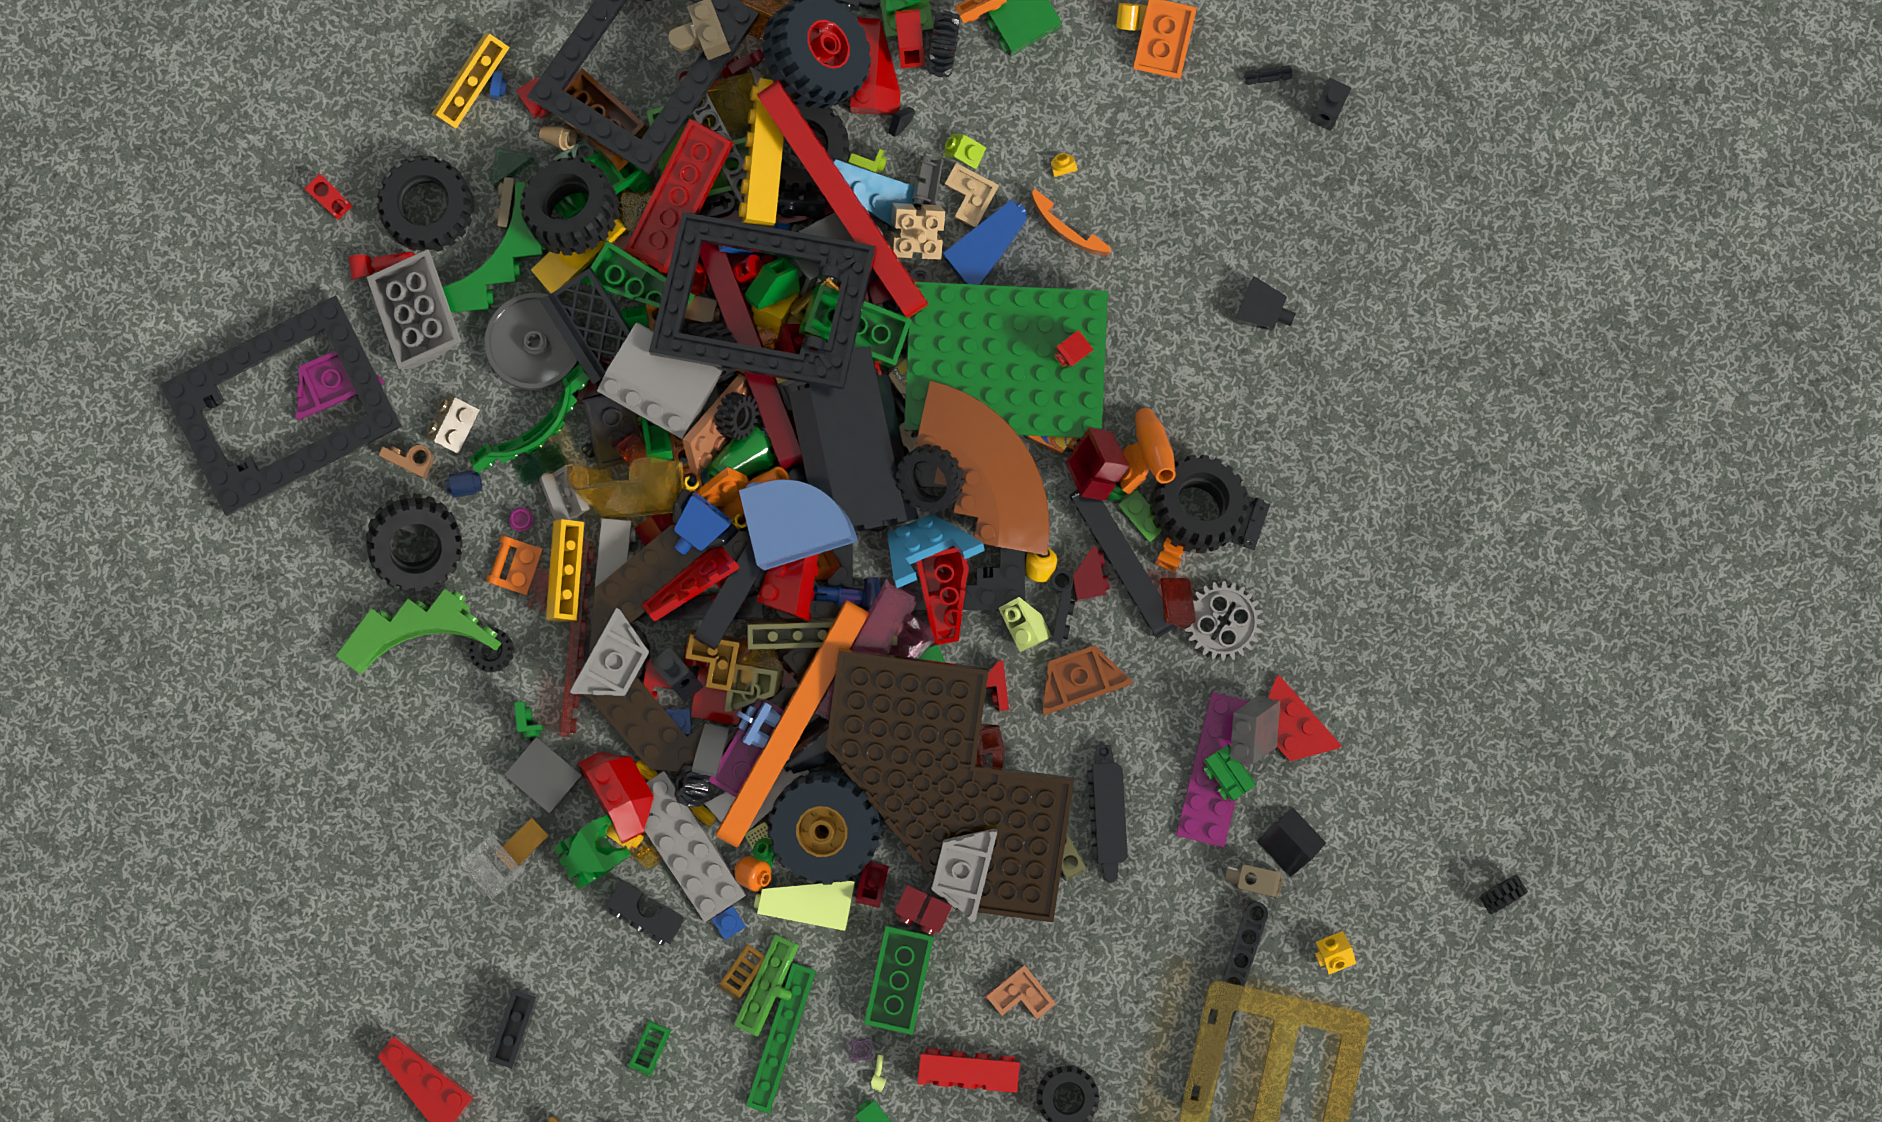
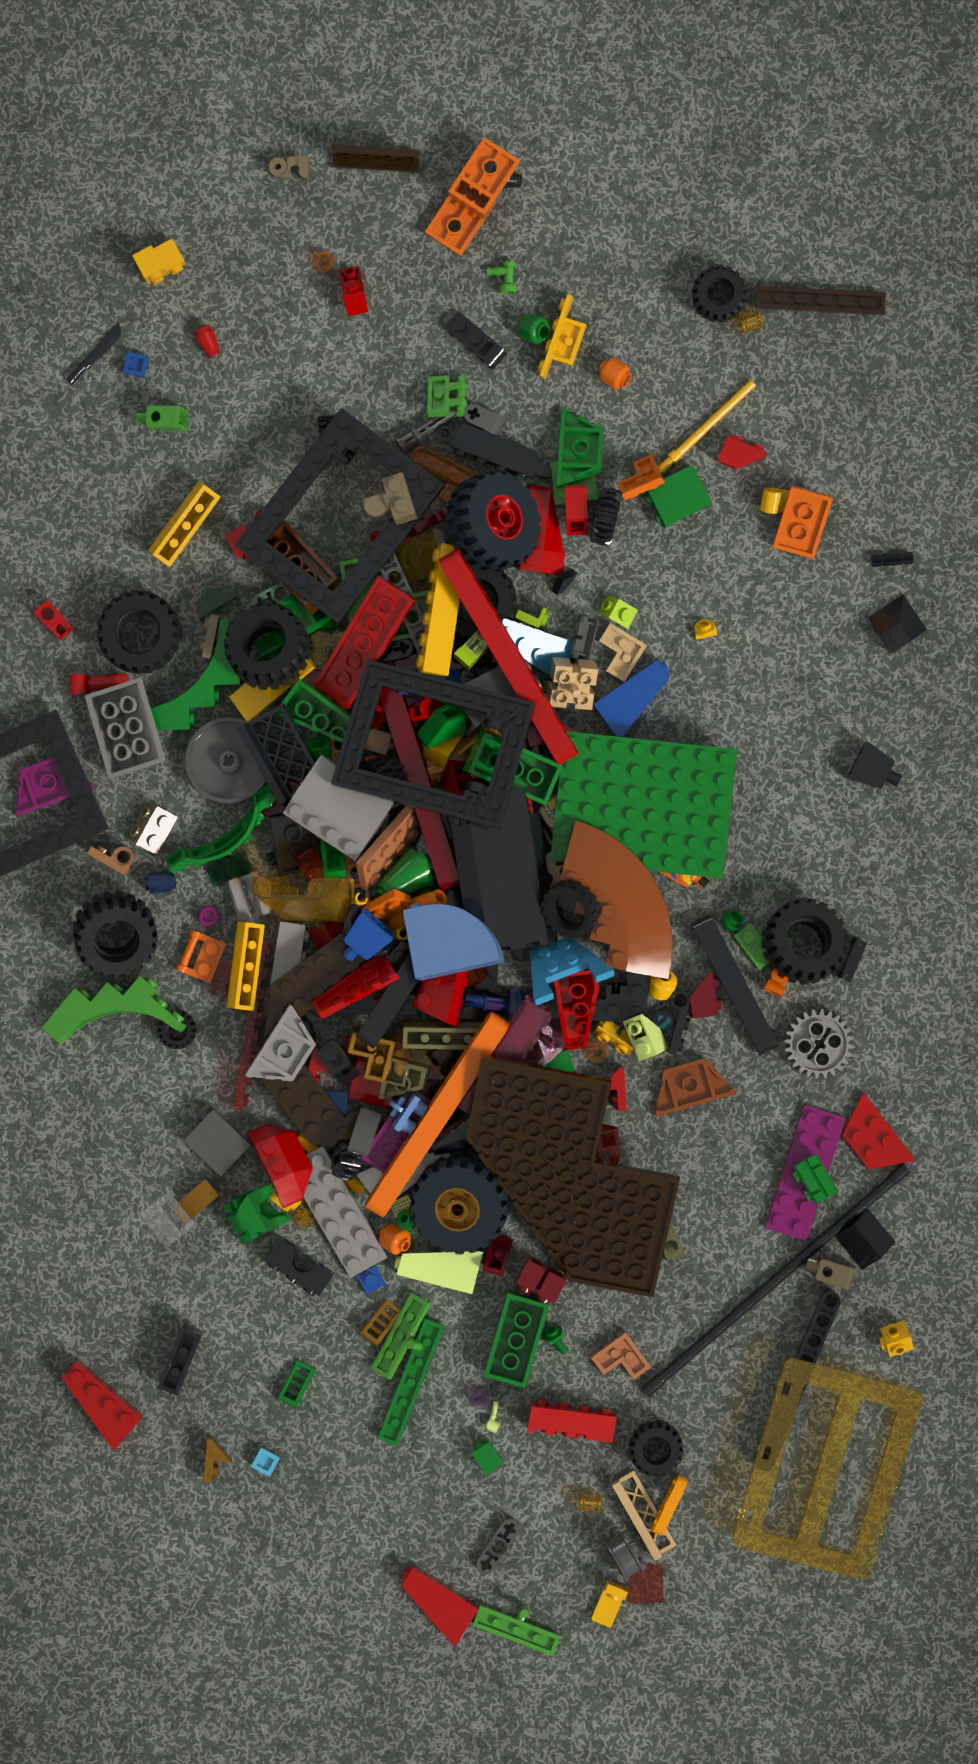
camera: 10 degrees right, 5 degrees up
blue plate [489,71,507,101] -> none
green bracket [514,701,545,738] -> none
tan cone [539,126,577,150] -> none
black tyre [715,392,759,440] -> none
light grey wing [932,829,997,922] -> none
orange slope [1031,189,1112,256] -> none
red slope [1053,330,1094,369] -> none
dark red piece [1065,427,1129,501] -> none
black hinge [1087,745,1128,883] -> none
orange plate [1119,408,1176,494] -> none
clear red slope [1160,578,1196,629] -> none
dark grey brick [1230,696,1280,764] -> none
black torso [1309,78,1351,131] -> none
none -> lime leg [454,630,489,670]
none -> green plate [543,1325,569,1355]
none -> clear orange plate [587,1042,609,1063]
none -> yellow hinge [593,1021,634,1056]
none -> black piece [641,1163,911,1397]
none -> black tile [652,1010,674,1032]
none -> black slope [868,594,927,654]

